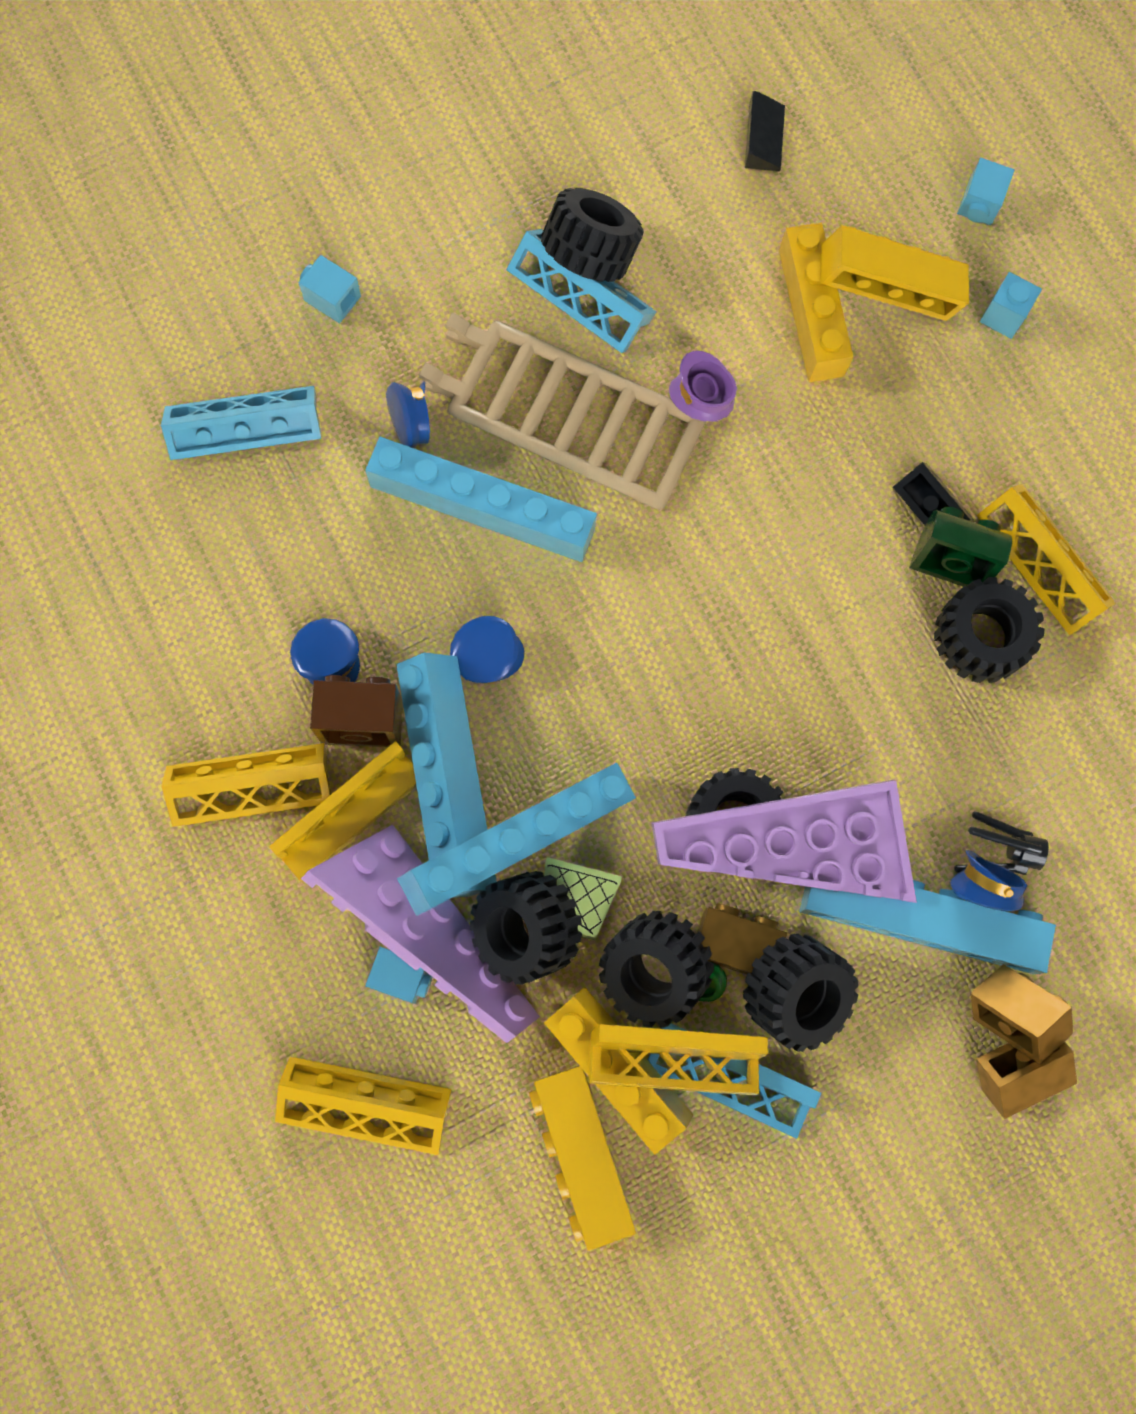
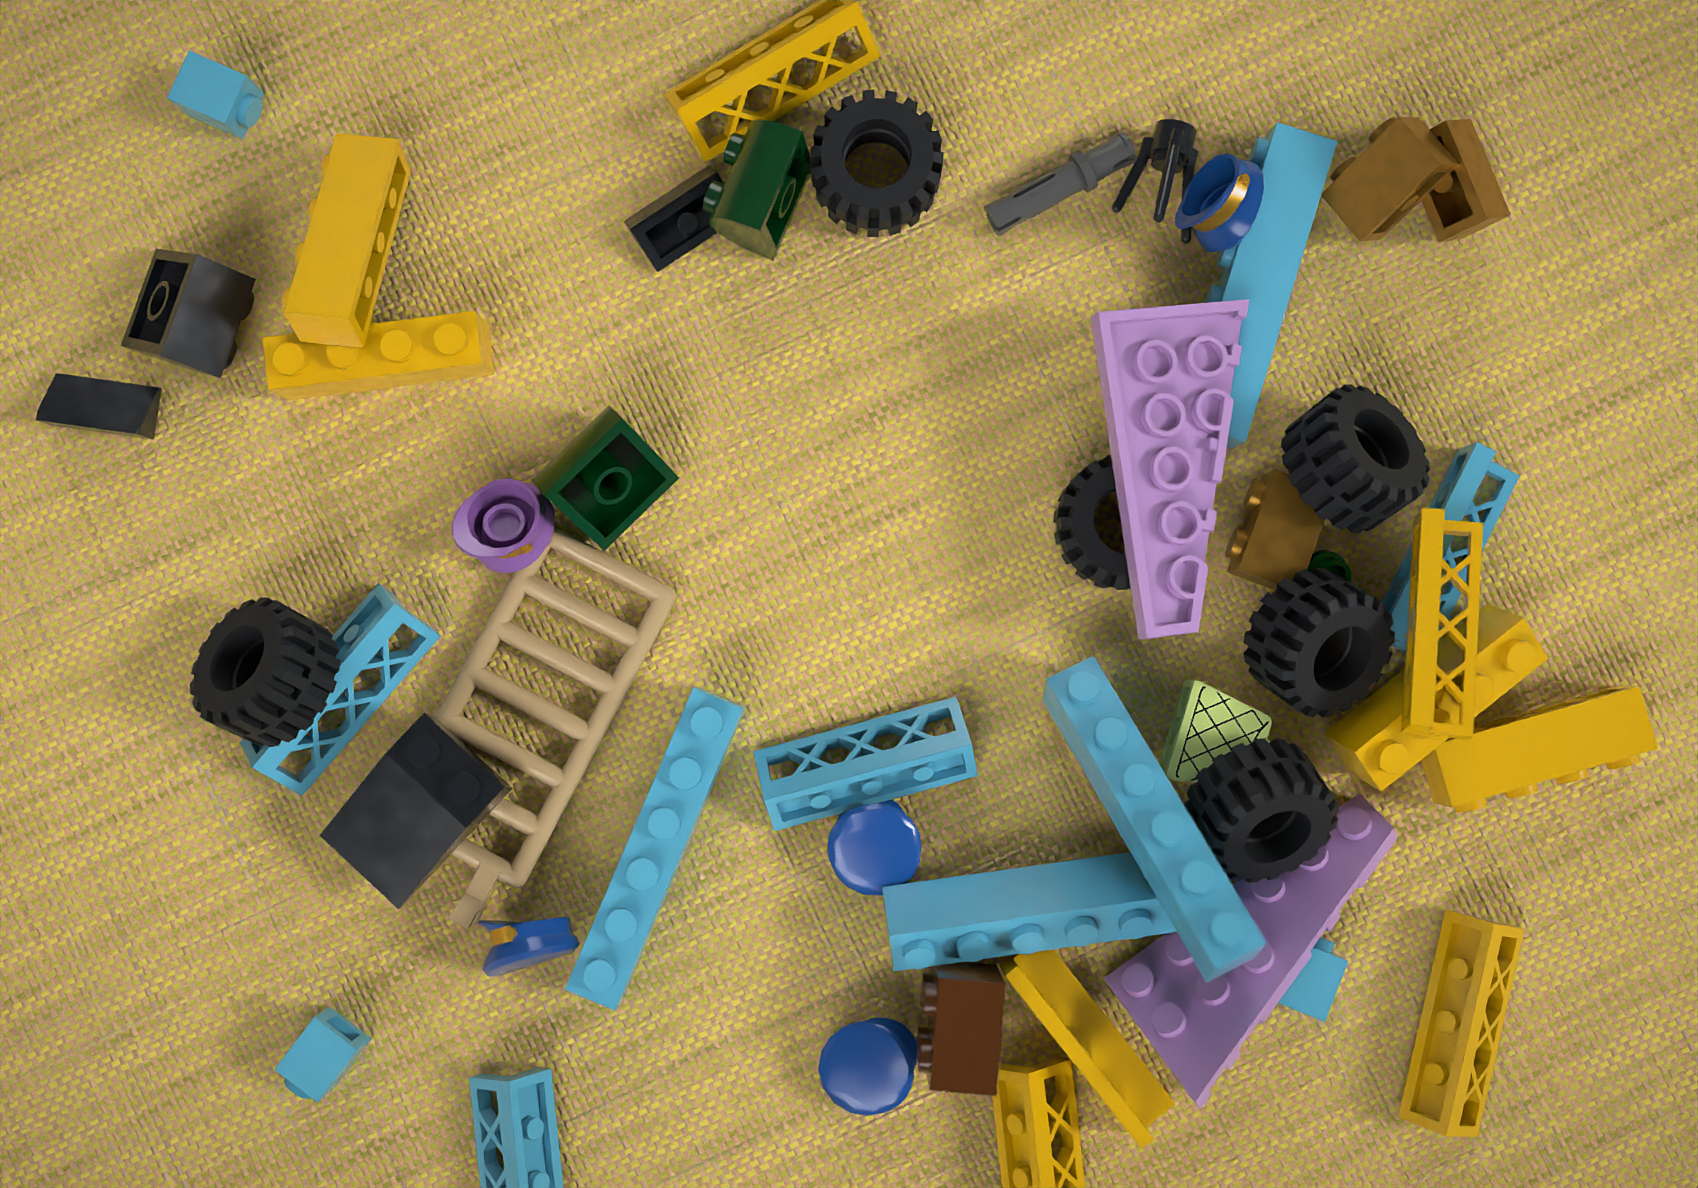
camera: 85 degrees left, 10 degrees up
medium azure brick [979,272,1042,339] -> none
none -> black slope [121,249,256,378]
none -> black slope [319,713,513,909]
none -> dark green brick [532,405,679,551]
none -> medium azure fence [754,697,978,831]
none -> dark grey pin [984,131,1137,236]

